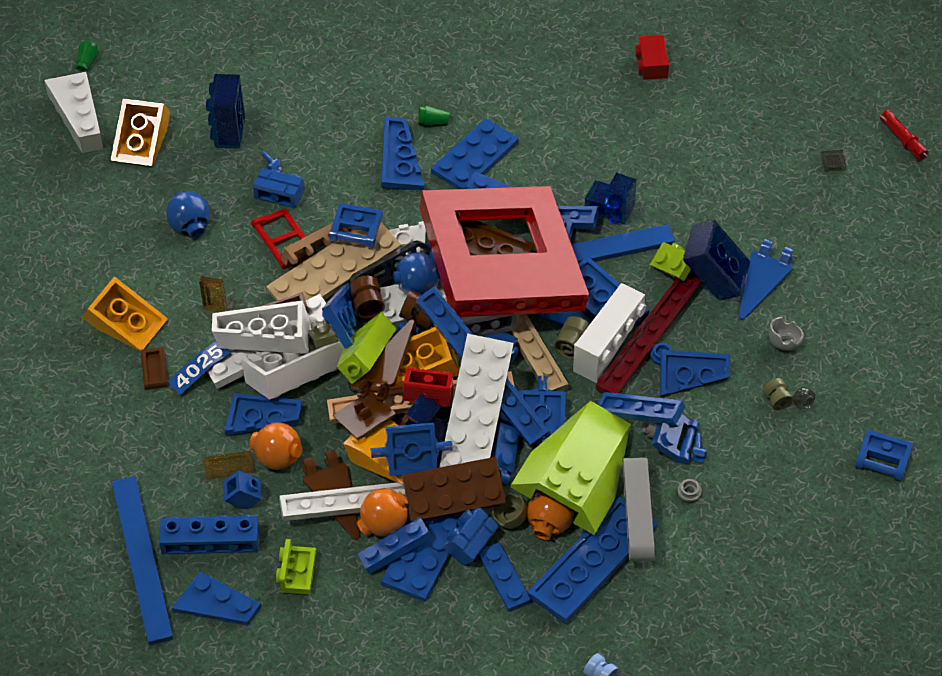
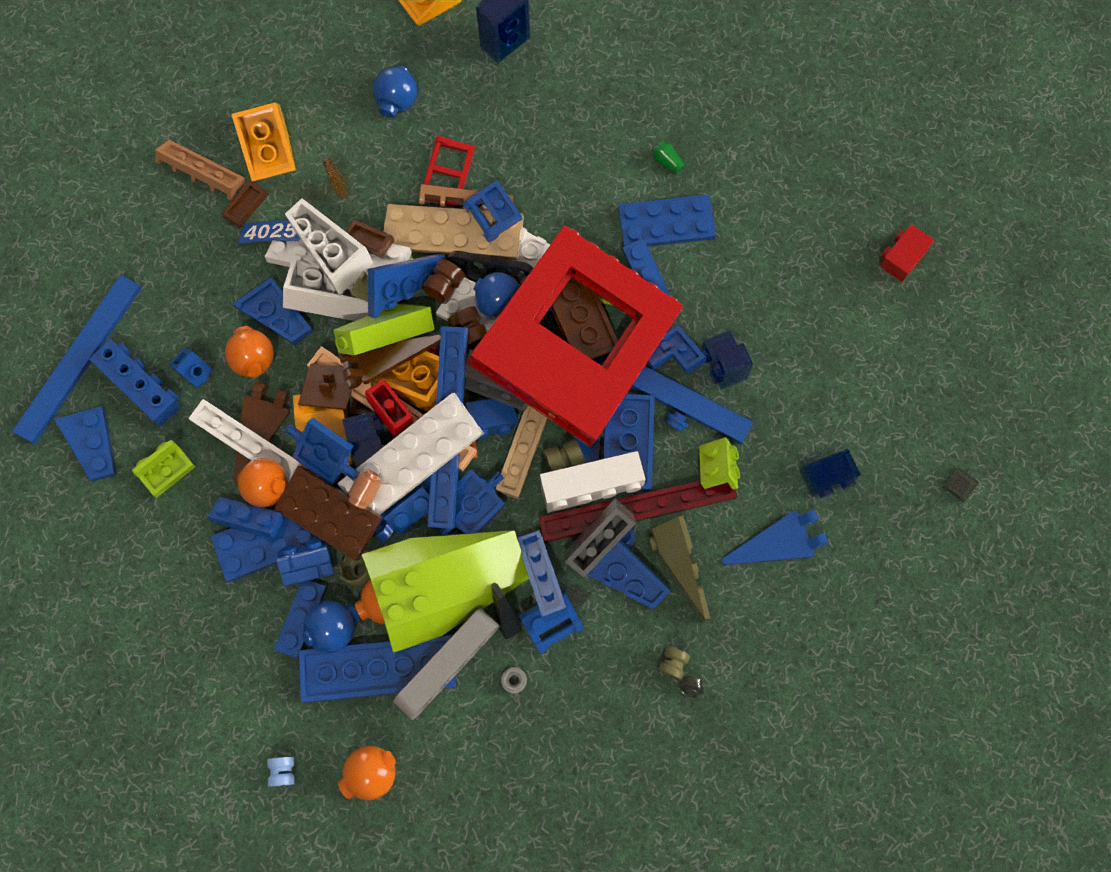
camera: 45 degrees right, 20 degrees up
clear orange tile [204,450,254,480] -> none
blue brick [253,168,305,208] -> none
blue hand [262,152,282,172] -> none
blue wing [381,117,425,190] -> none
clear blue brick [683,219,751,301] -> none
blue hand [692,433,707,463] -> none
light grey hair [769,317,804,351] -> none
blue plate [855,429,913,481] -> none
red pin [880,110,929,161] -> none
none -> medium nougat hinge [155,140,245,201]
none -> blue brick [302,601,360,653]
none -> orange brick [338,746,396,800]
none -> nougat brick [348,469,382,509]
none -> black slope [491,583,522,639]
none -> dark grey brick [565,499,636,578]
none -> olive wedge [648,516,710,622]
none -> blue plate [665,411,688,432]
none -> clear blue brick [800,449,861,499]

